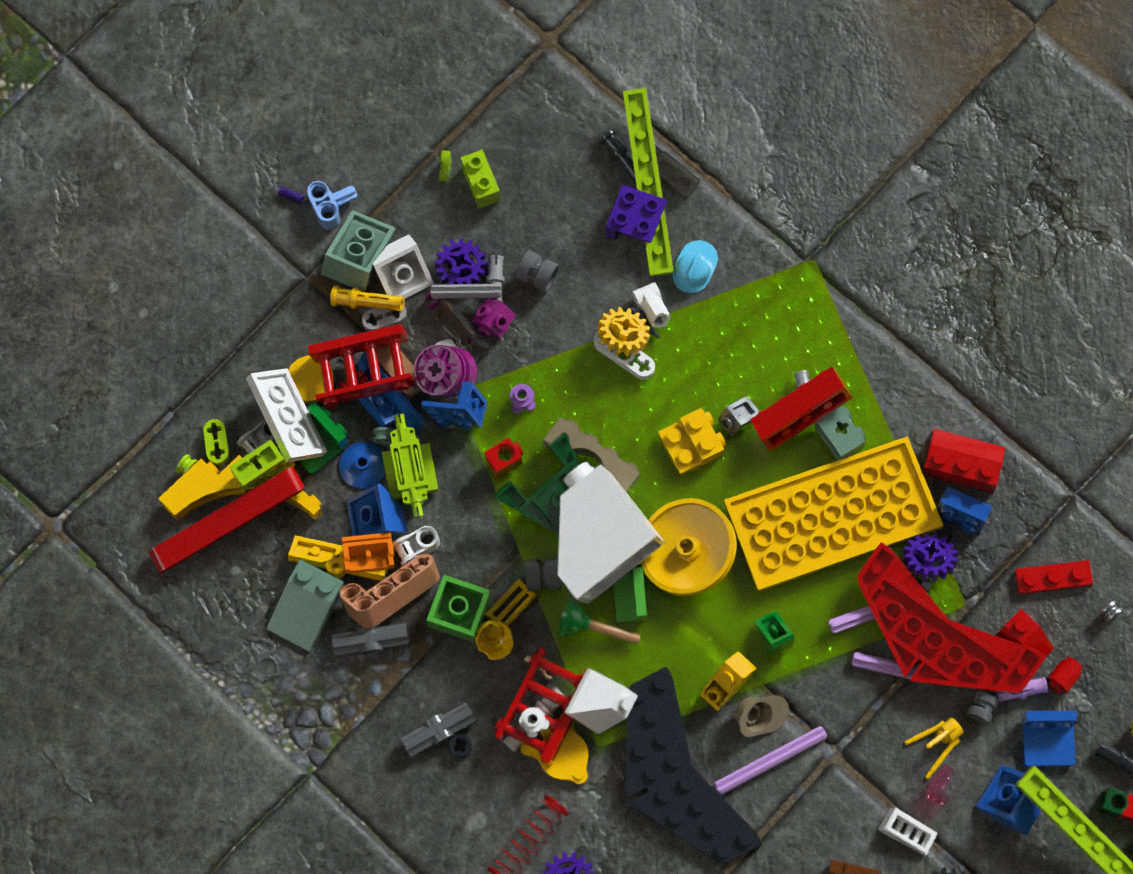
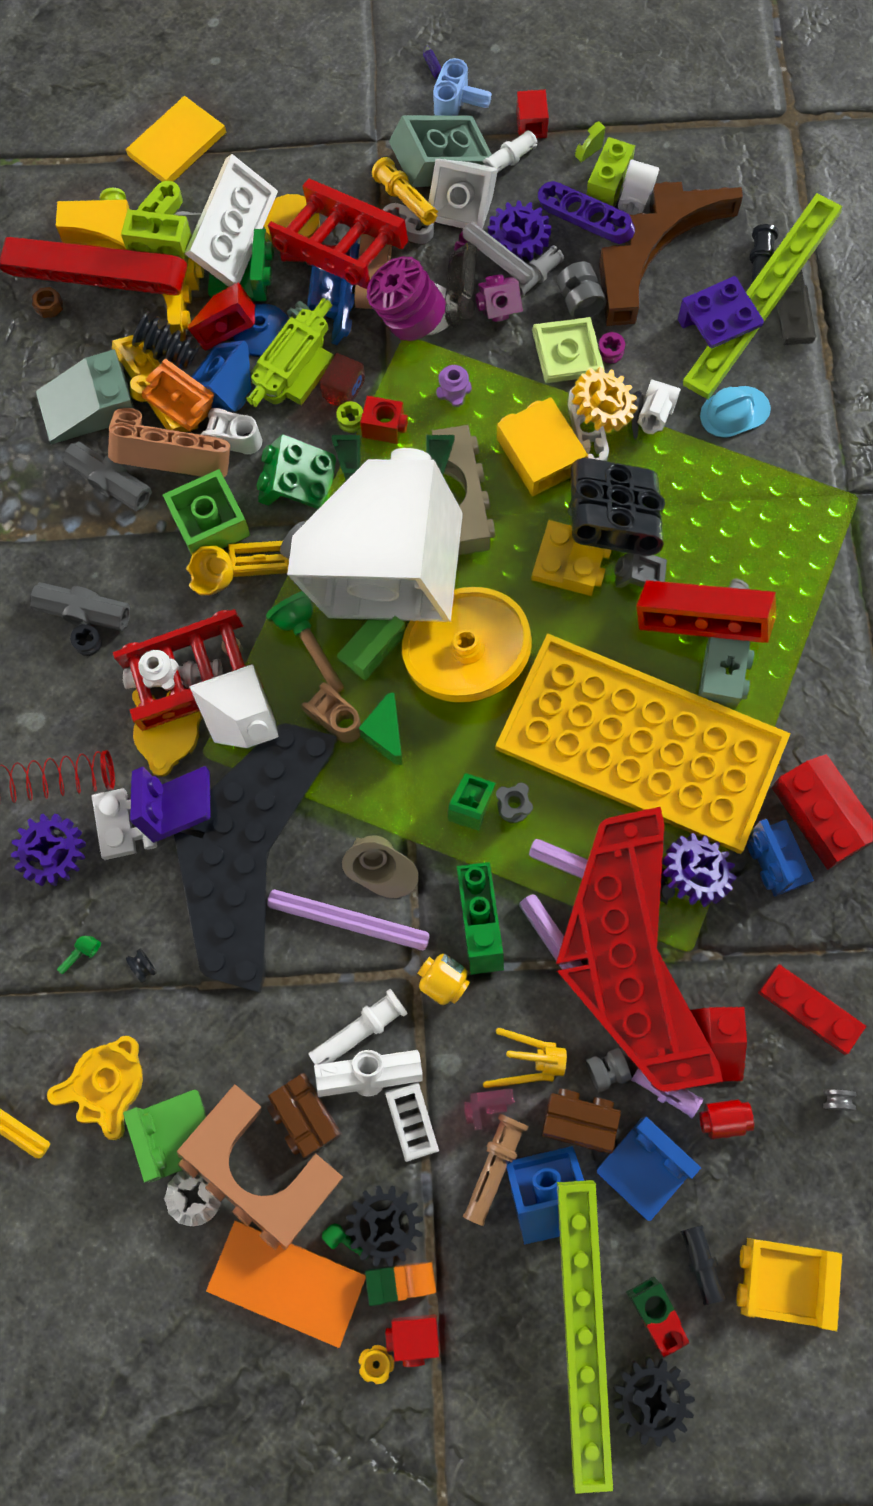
camera: 45 degrees right, 0 degrees up
blue bracket [421,382,488,430] -> none
yellow slope [699,652,756,711] -> none
none -> reddish brown tile [32,287,63,318]
none -> white plate [92,788,157,860]
none -> yellow tile [126,96,226,182]
none -> dark purple bracket [130,766,210,843]
none -> black piece [132,310,201,371]
none -> red slope [188,282,255,351]
none -> green bracket [257,434,336,509]
none -> medium nougat piece [301,682,361,743]
none -> white pin [308,989,408,1065]
none -> white piece [314,1050,423,1097]
none -> clear red brick [320,353,365,406]
none -> lime bush [336,401,363,433]
none -> green slope [358,693,403,765]
none -> yellow head [417,954,470,1005]
none -> green slope [457,862,504,975]
none -> medium nougat pin [462,1114,529,1226]
none -> white pin [483,130,537,173]
none -> yellow brick [496,397,588,497]
none -> dark grey brick [496,782,533,823]
none -> red brick [516,89,549,139]
none -> yellowish green plate [532,317,605,383]
none -> dark purple beam [538,181,635,244]
none -> reddish brown brick [541,1088,621,1154]
none -> black connector [567,458,665,556]
none -> magenta bush [598,332,625,364]
none -> reddish brown arch [599,182,743,326]
none -> white piece [618,160,659,215]

